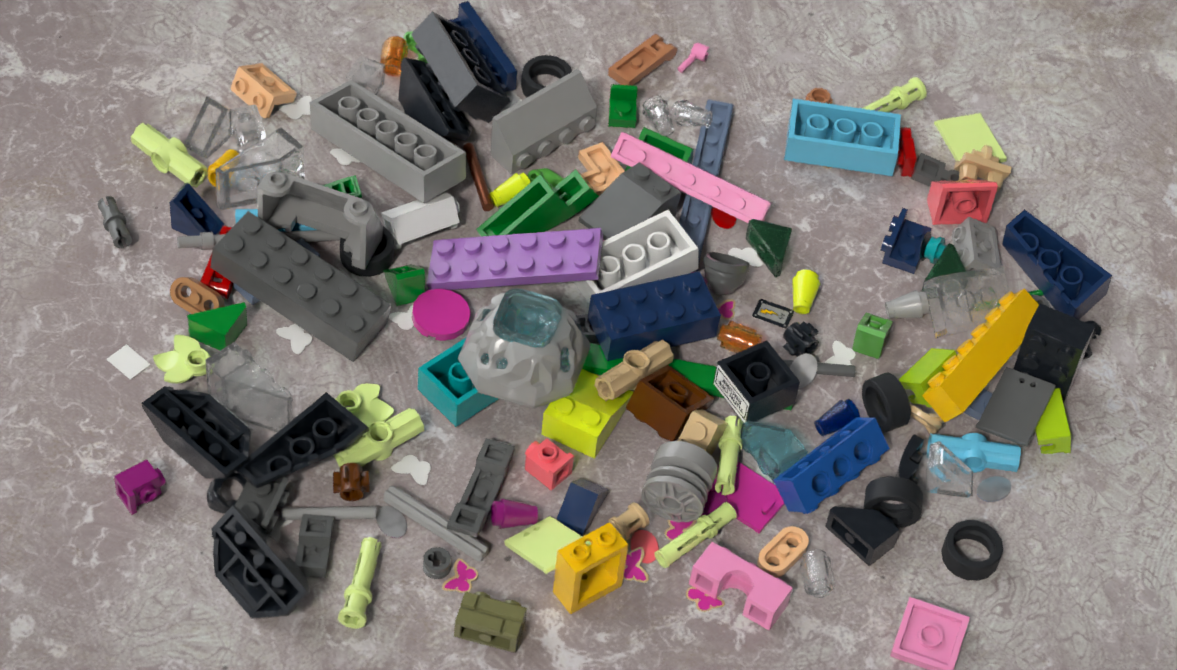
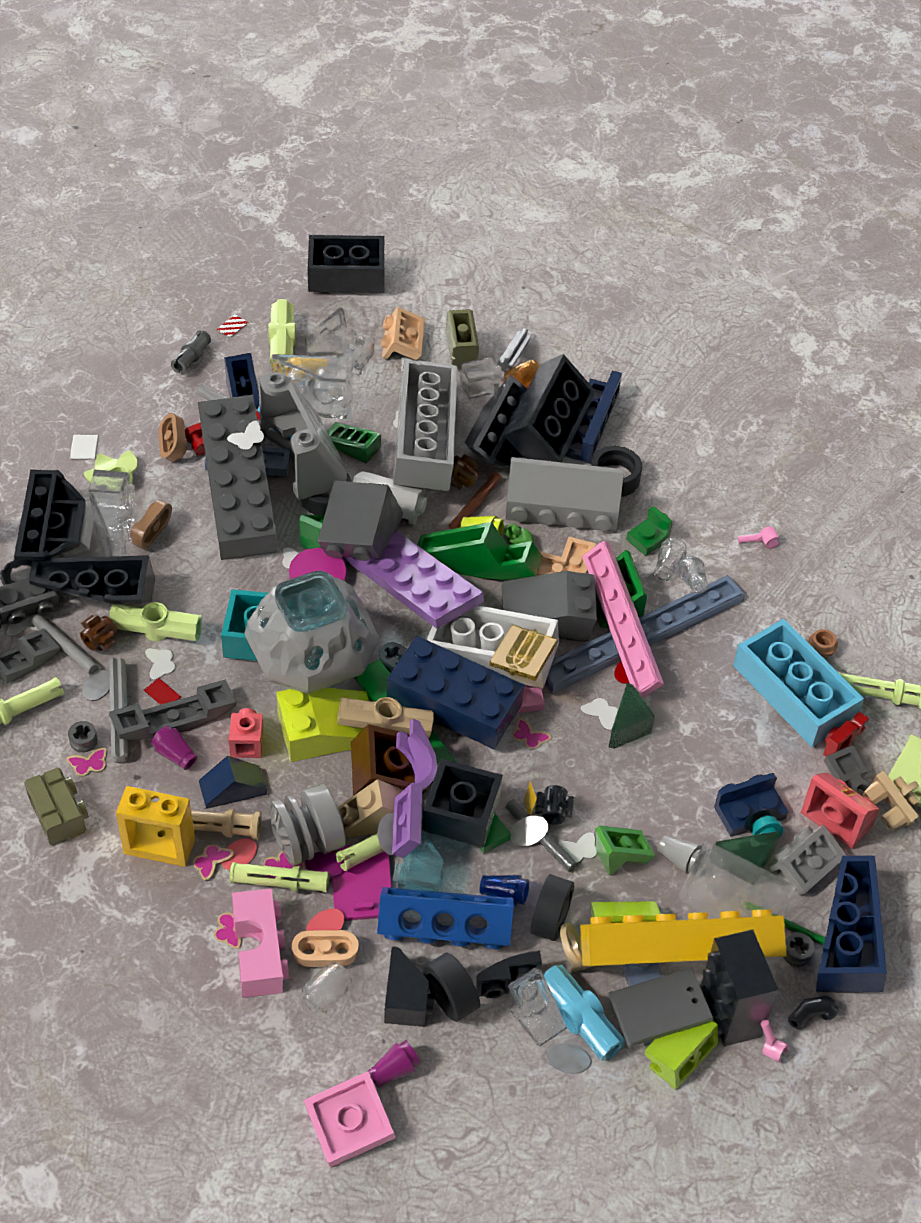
camera: 50 degrees right, 0 degrees up
green slope [187,302,247,353] -> none
white sticker [276,324,312,354] -> none
yellowish green plate [335,383,394,426] -> none
yellowish green container [504,516,592,574] -> none
nougat plate [608,34,677,86] -> none
dark grey hat [703,252,749,295] -> none
clear orange brick [717,320,762,353] -> none
sticker [752,299,794,328] -> none
neon yellow cone [792,270,820,314] -> none
black tyre [941,520,1003,581] -> none
none -> medium nougat plate [130,500,172,549]
none -> red sticker [143,678,181,705]
none -> sticker [216,315,248,337]
none -> white sticker [227,421,264,450]
none -> coral sticker [306,909,344,931]
none -> black brick [307,235,385,293]
none -> dark grey slope [318,481,403,561]
none -> magenta cone [367,1040,421,1089]
none -> flat silver sticker [378,813,394,855]
none -> medium lavender piece [392,719,438,858]
none -> olive brick [446,309,479,369]
none -> piece [489,624,558,681]
none -> axle [498,328,531,372]
none -> yellow sticker [523,781,537,815]
none -> bright pink hand [761,1020,789,1063]

